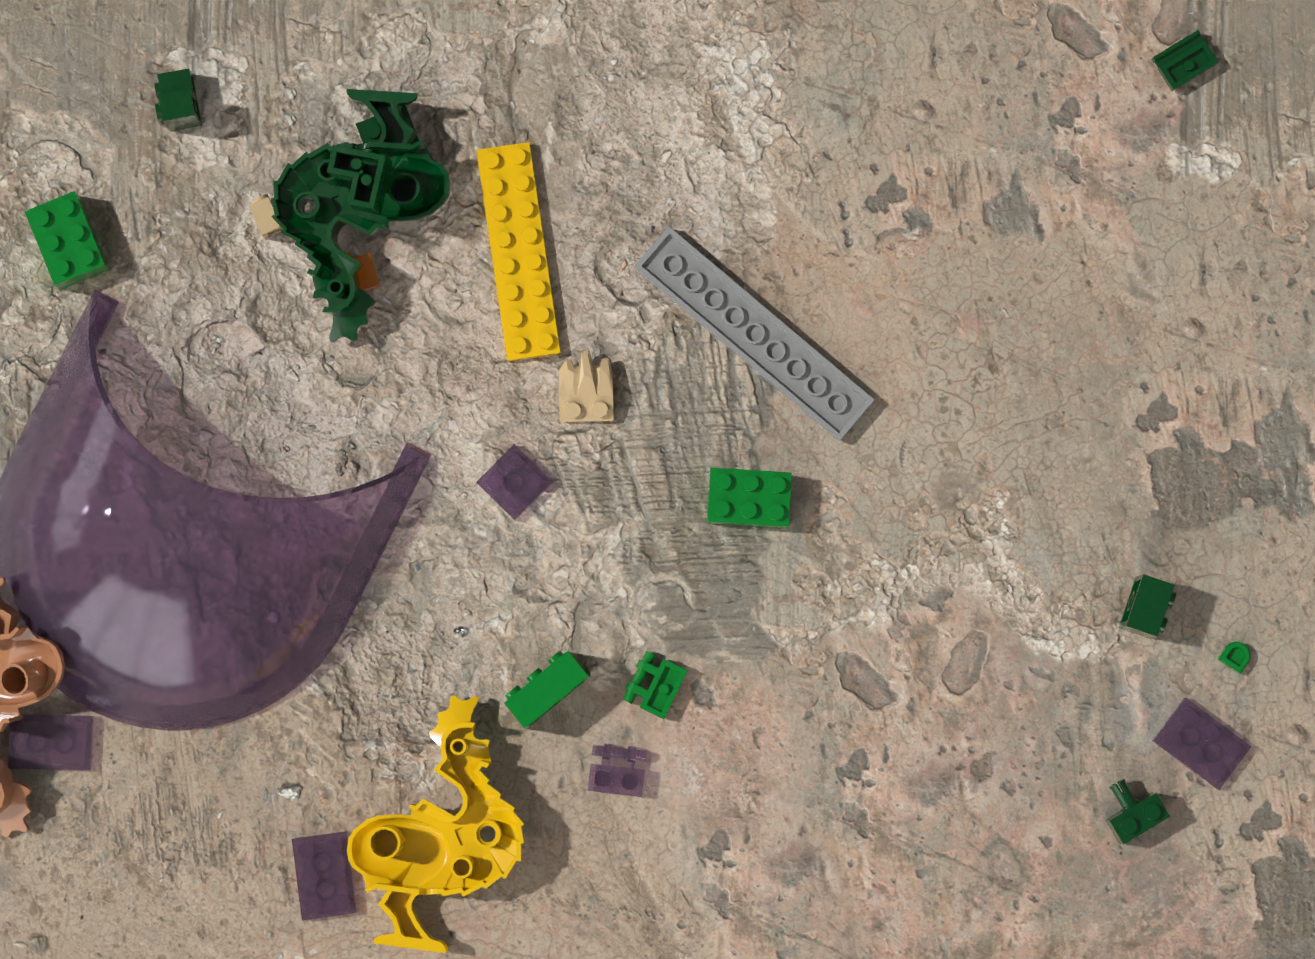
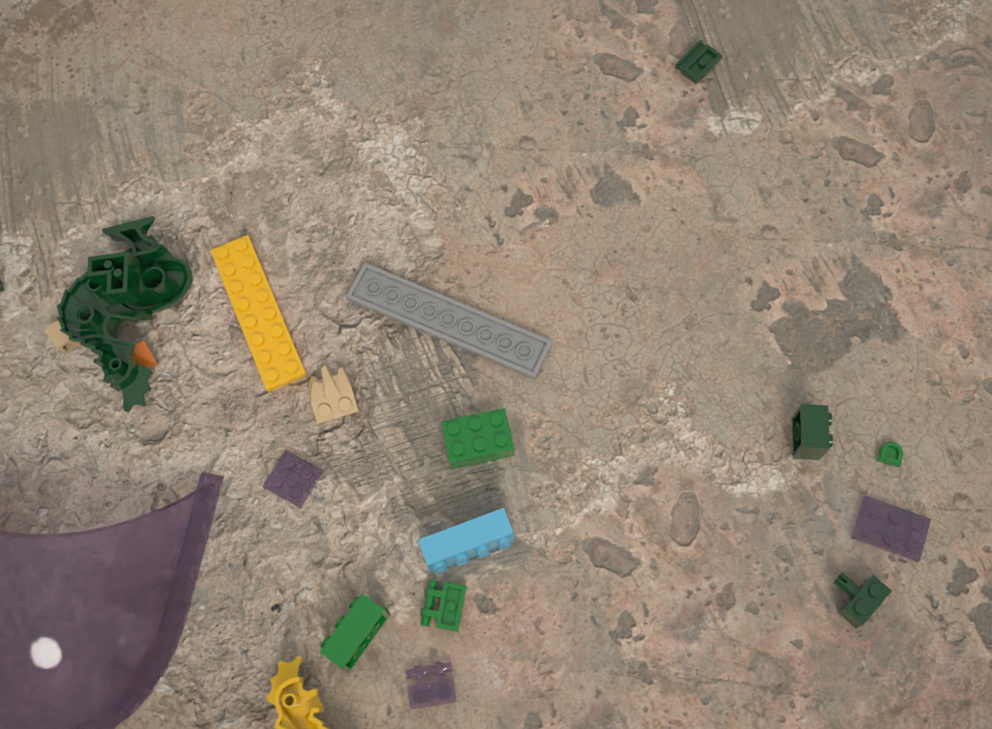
camera: 10 degrees left, 15 degrees down
none -> medium azure brick [418,508,514,574]

